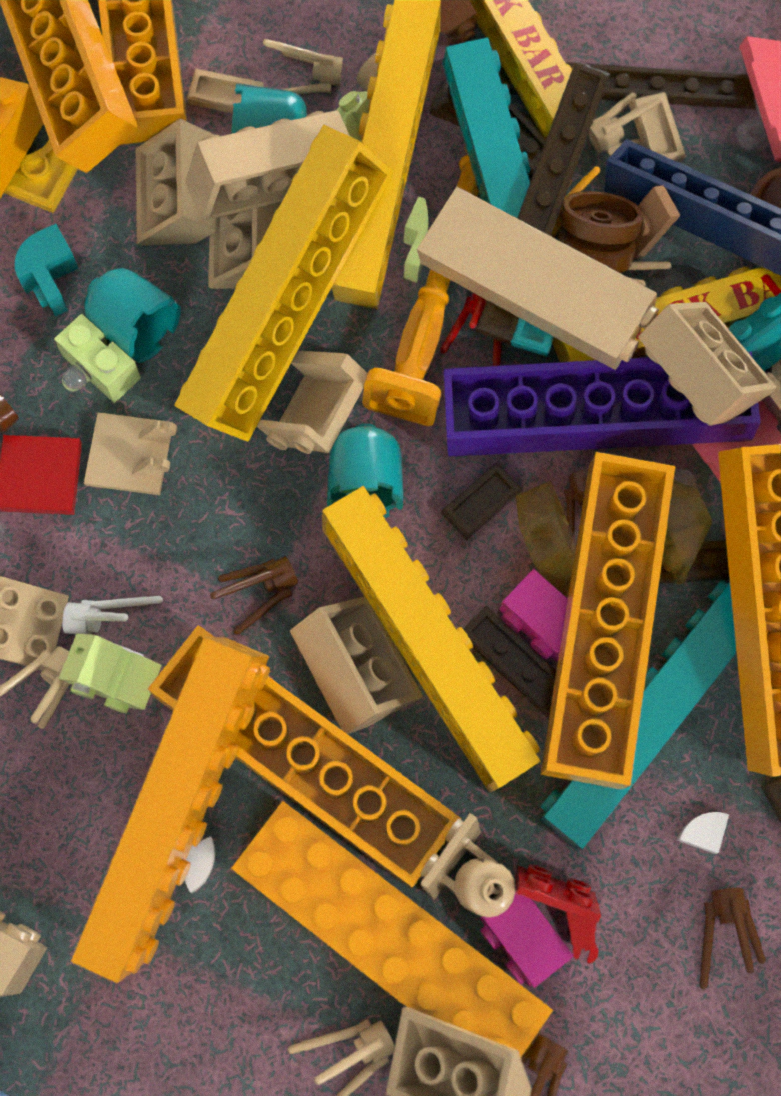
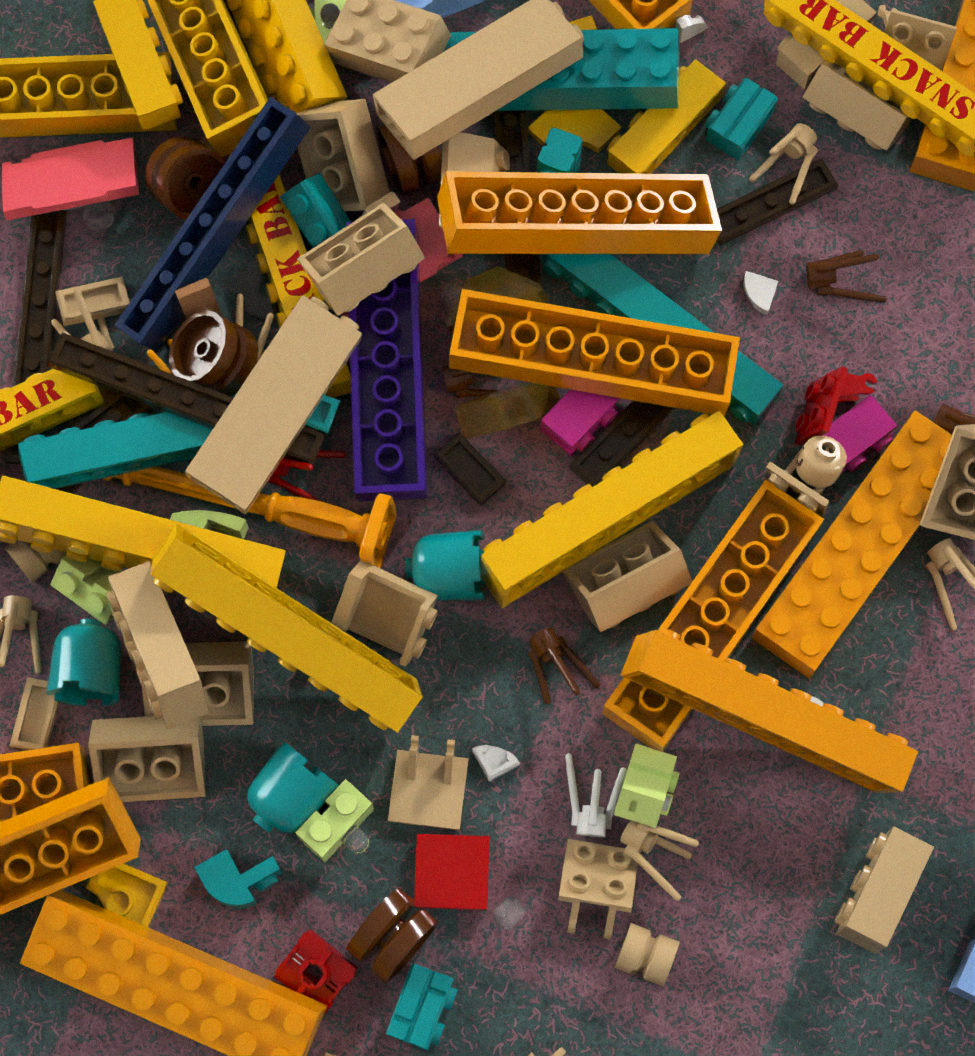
camera: 85 degrees left, 0 degrees up
none -> white tile [472,745,520,782]

